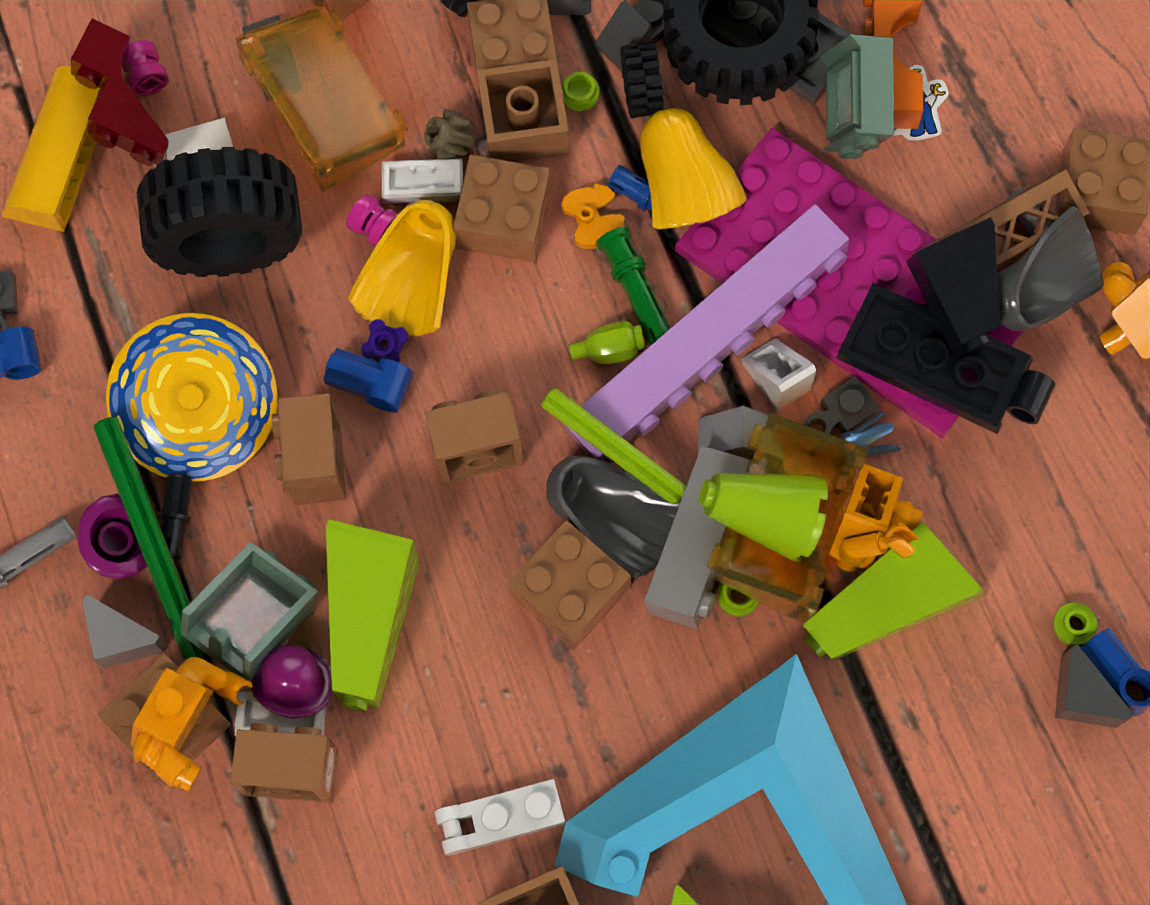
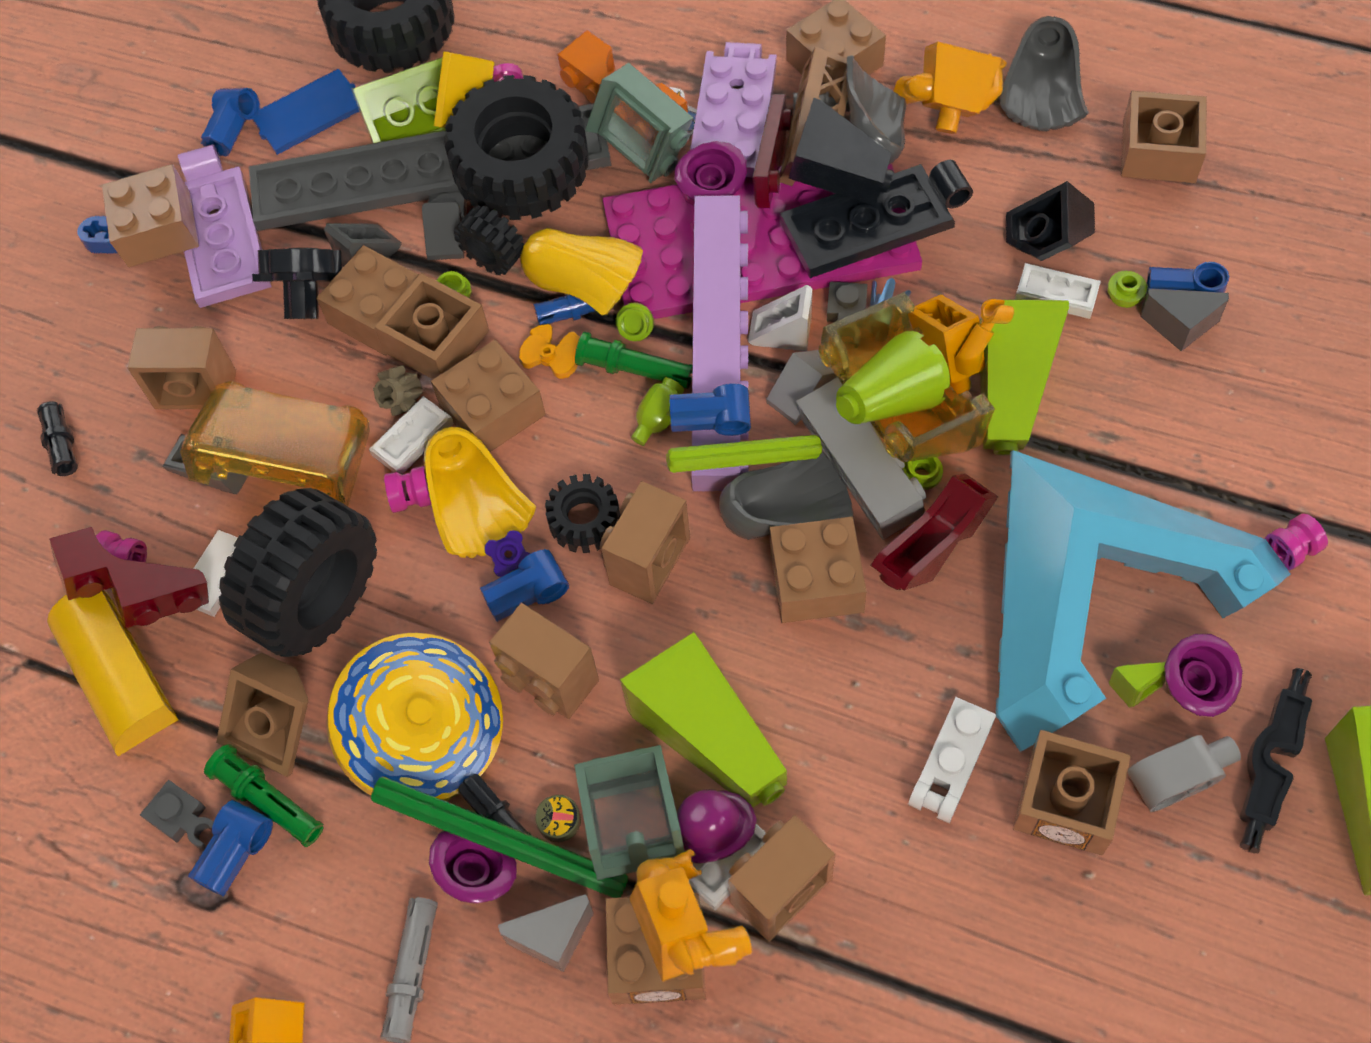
camera: 45 degrees left, 10 degrees down
none -> green pin [204,744,324,847]
none -> medium nougat slope [216,652,309,777]
none -> tile [535,795,581,842]
none -> black tyre [545,474,621,553]
none -> lime plate [616,303,654,341]
none -> blue piece [669,383,751,436]
none -> magenta hat [675,141,747,200]
none -> lavender hinge [690,42,776,177]
none -> dark red plate [753,94,793,208]
none -> dark red arch [870,473,998,591]
none -> black slope [1006,181,1095,261]
none -> white plate [1015,263,1101,319]

